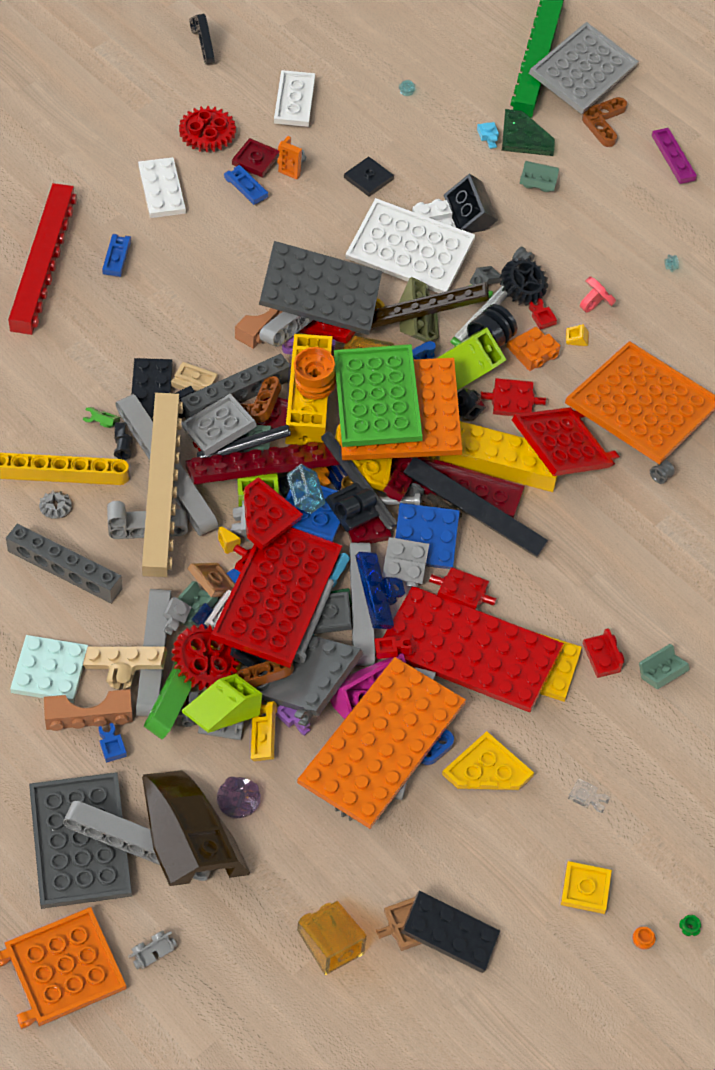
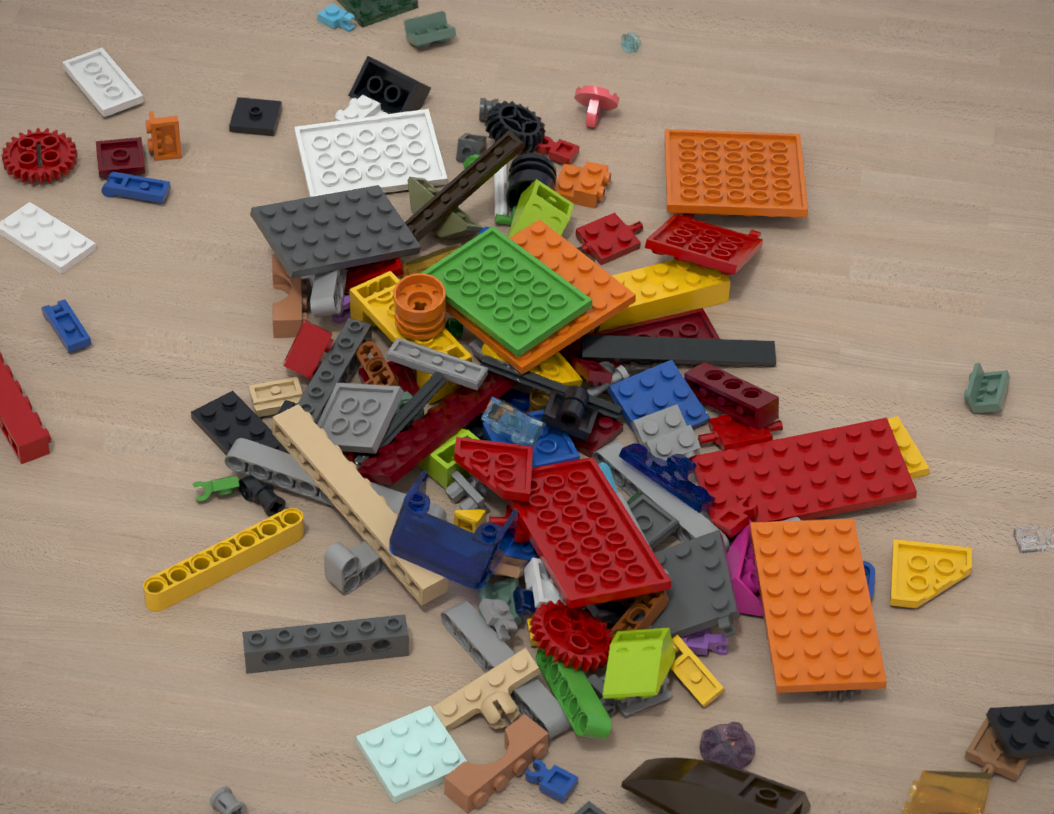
camera: 35 degrees left, 10 degrees down
light grey gear [39,491,72,519] -> none
clear light blue plate [399,80,415,96] -> none
yellow slope [566,324,589,346] -> none
red bracket [583,628,624,678] -> none
dark grey wheel [650,460,675,484] -> none
none -> red brick [283,319,334,379]
none -> light grey tile [386,338,488,390]
none -> clear blue windscreen [389,470,519,589]
none -> dark red brick [684,362,779,430]

